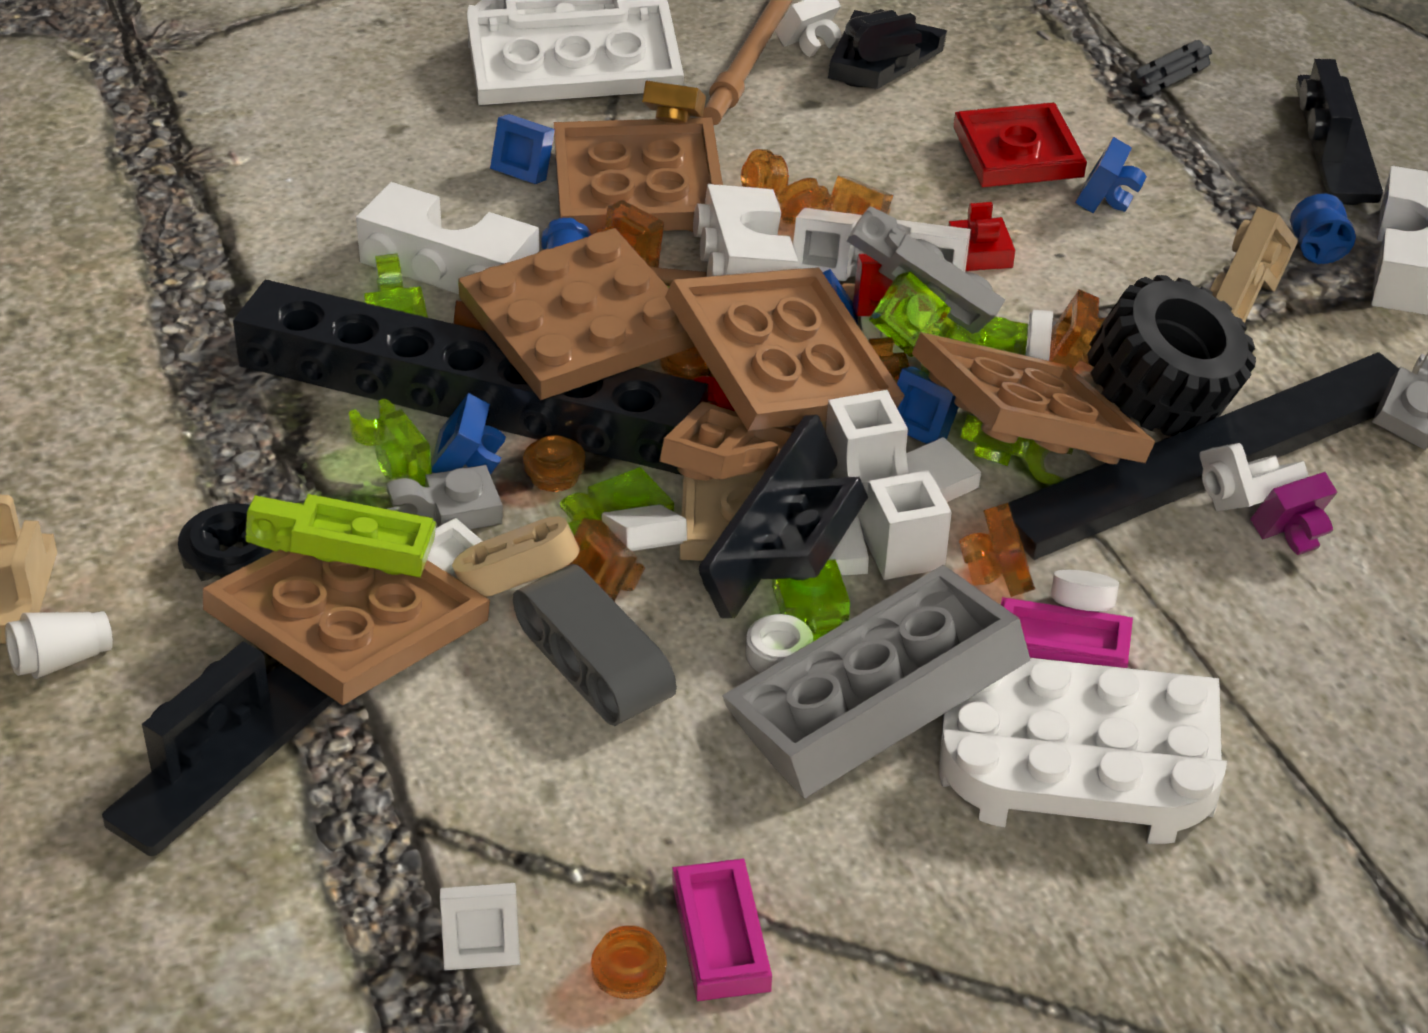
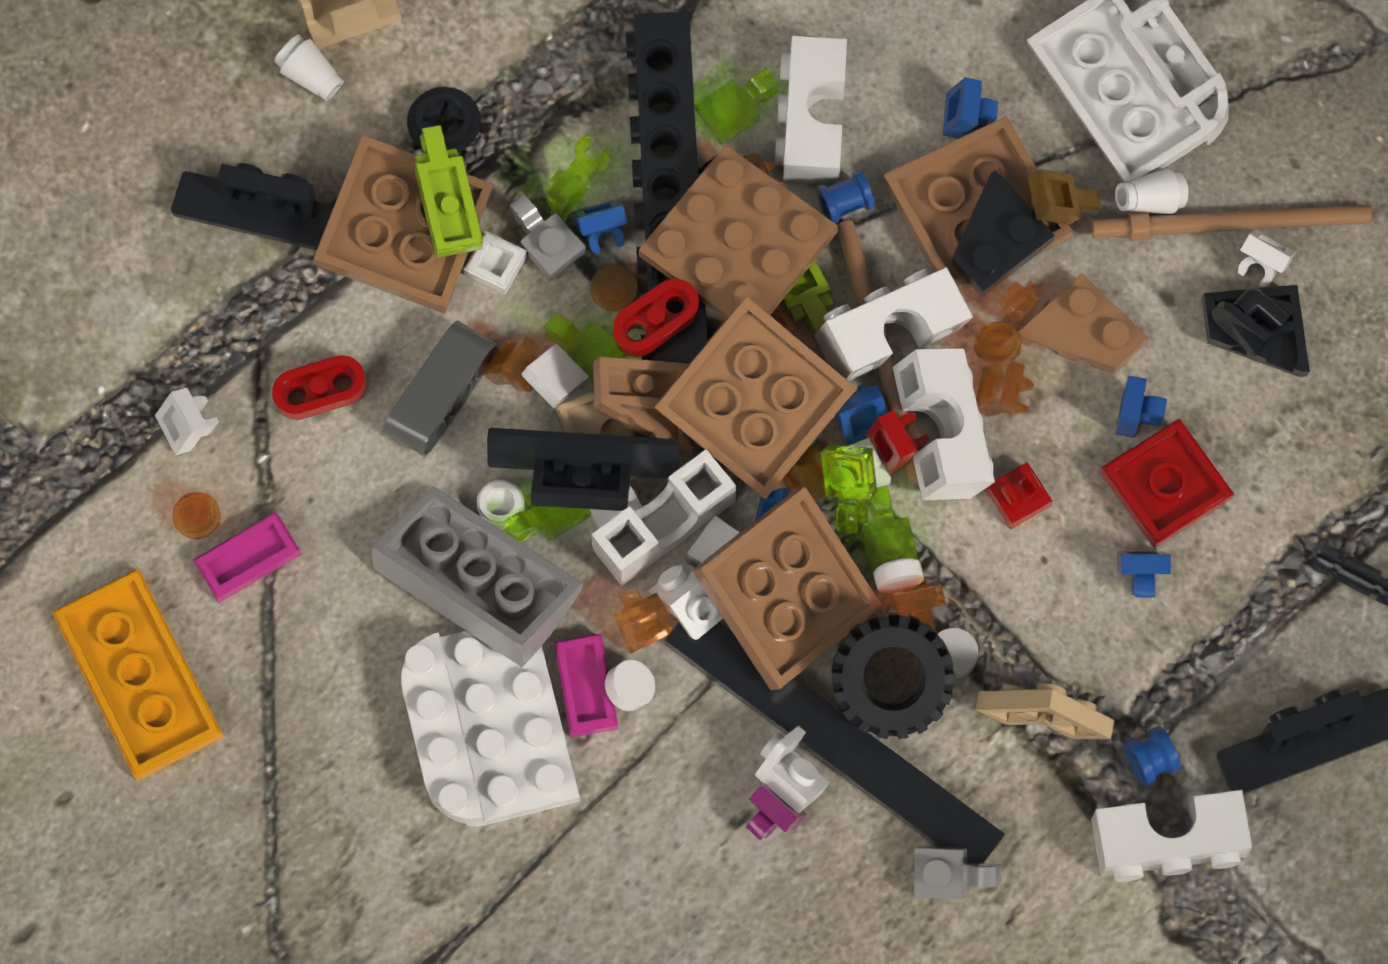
camera: 70 degrees right, 30 degrees up
tan beam [452,516,580,597] -> none
clear orange tile [595,200,664,268] -> none
light grey hinge [847,206,1006,334] -> none
none -> red plate [272,355,366,420]
none -> red plate [613,279,699,357]
none -> white bracket [647,562,723,640]
none -> black wing [951,170,1055,297]
none -> medium nougat wing [1017,274,1149,374]
none -> white cone [1115,168,1188,214]
none -> blue tile [1115,375,1167,438]

